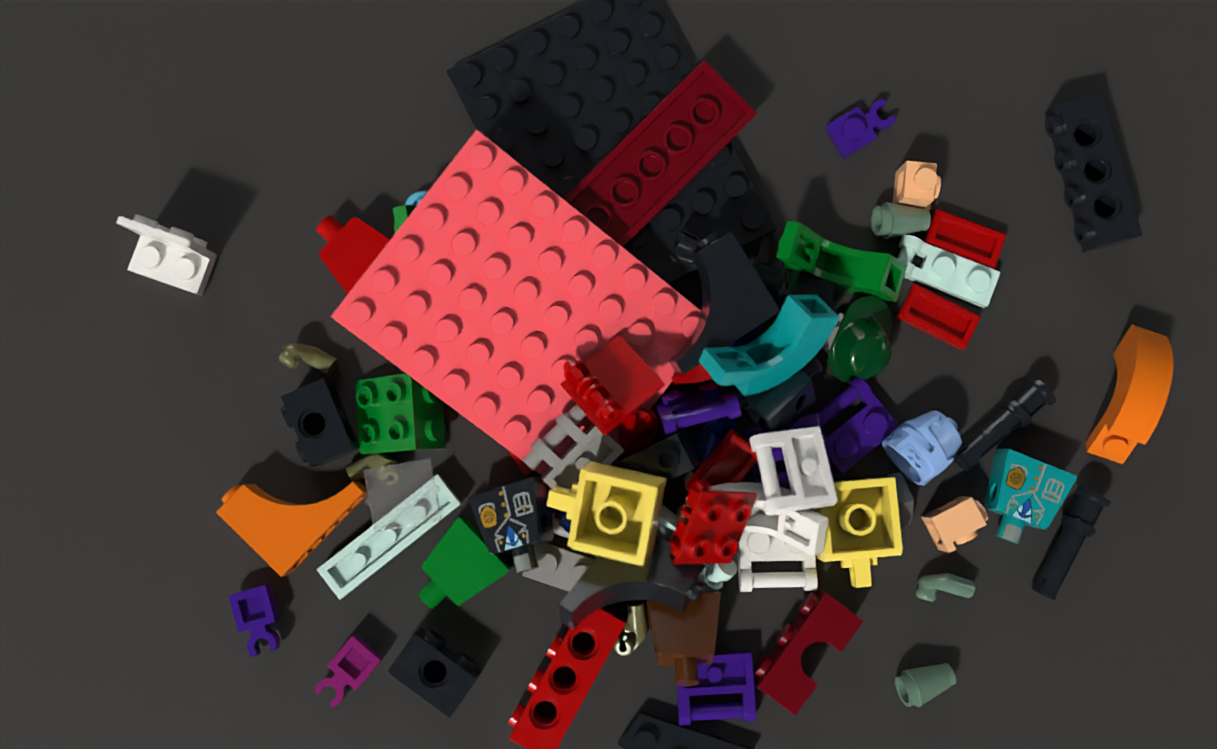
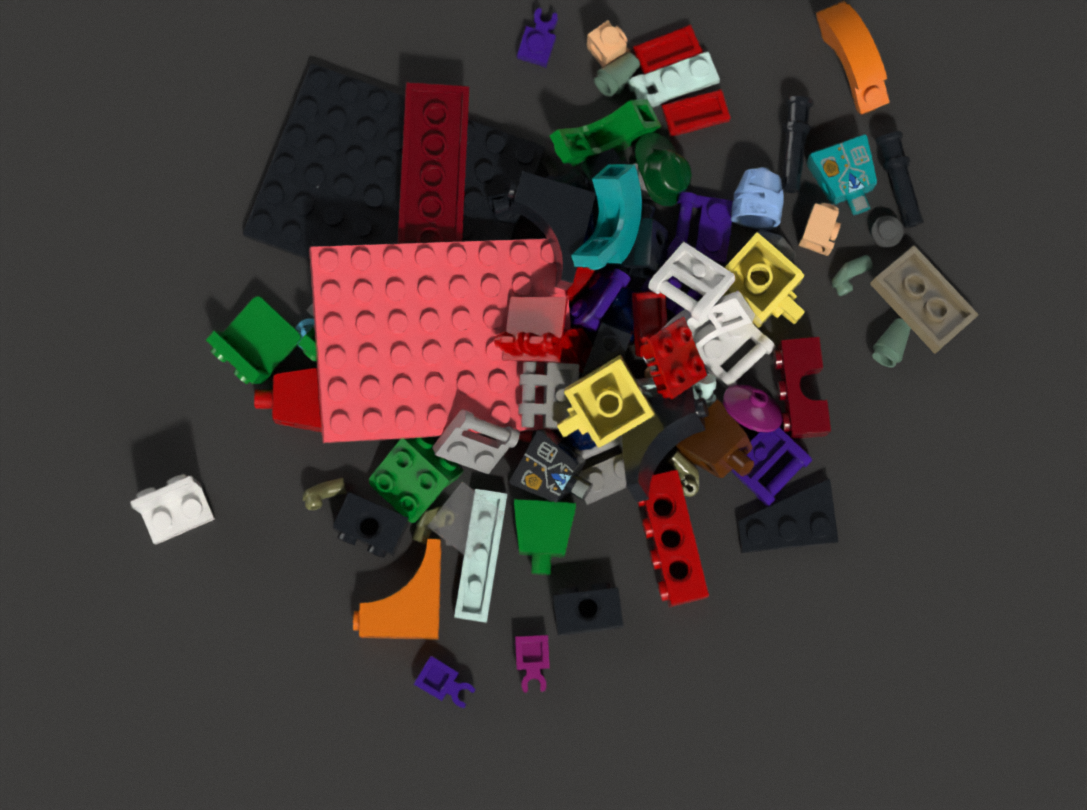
camera: 45 degrees left, 5 degrees down
none -> green bracket [206,297,302,384]
none -> light grey plate [433,409,520,474]
none -> magenta dish [723,384,783,432]
none -> dark tan plate [870,246,979,354]
none -> dark grey plate [871,216,903,248]

